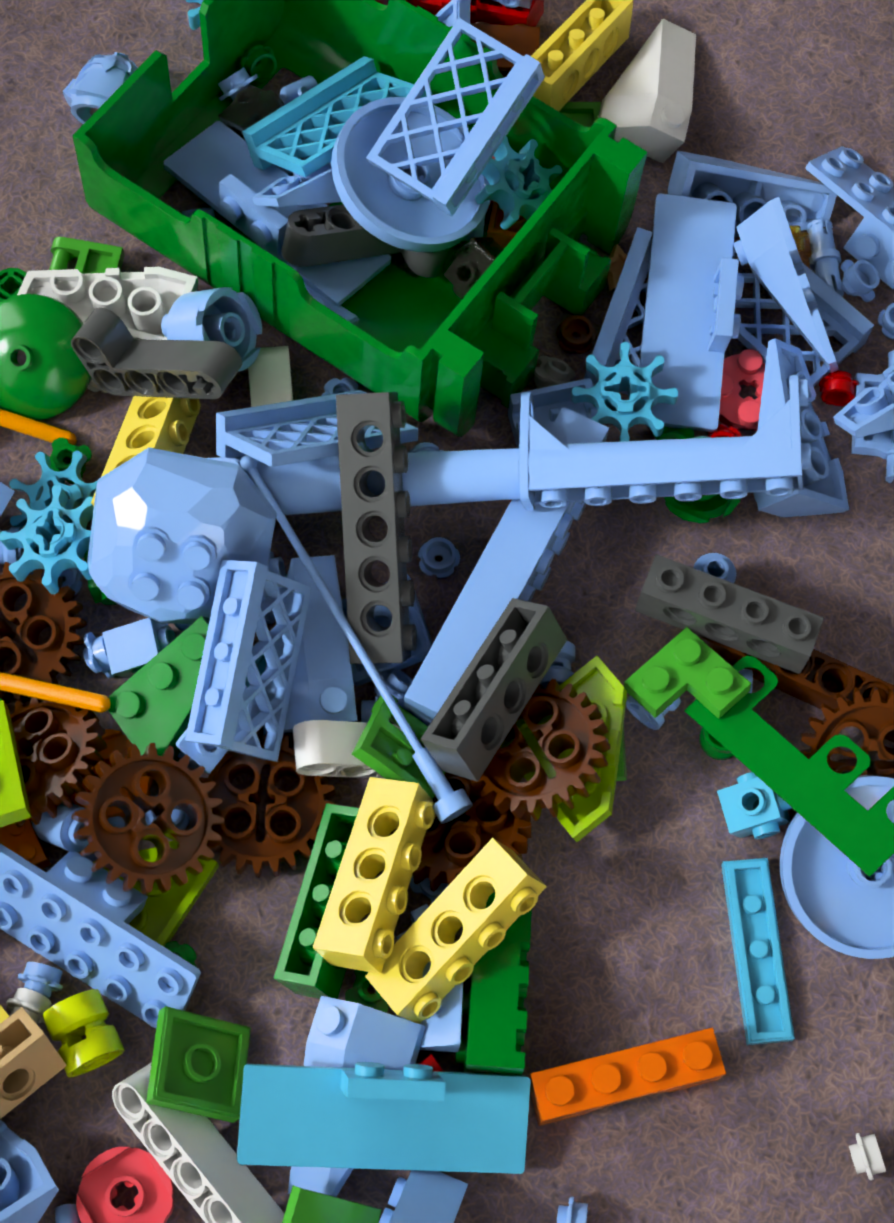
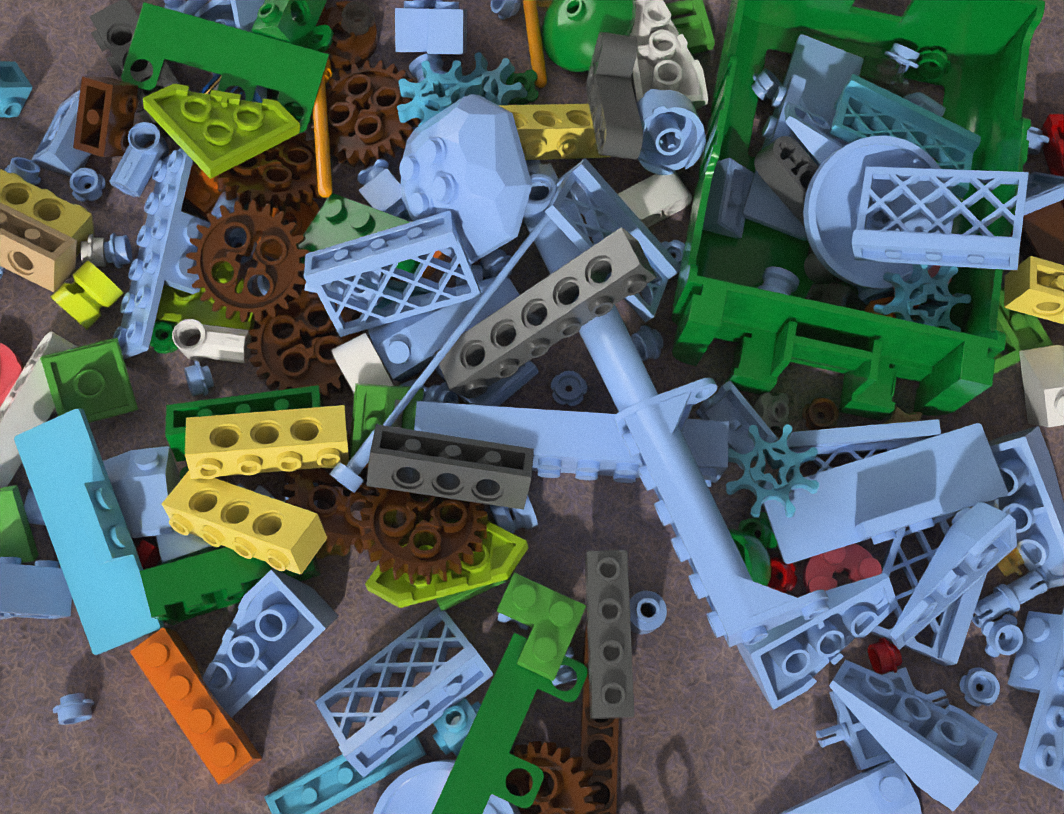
camera: 70 degrees right, 5 degrees up
none -> white piece [172,319,252,363]
none -> light blue plate [184,361,214,396]
none -> light blue wedge [202,568,339,718]
none -> light blue fence [315,606,494,777]
none -> light blue wheel [758,266,799,295]

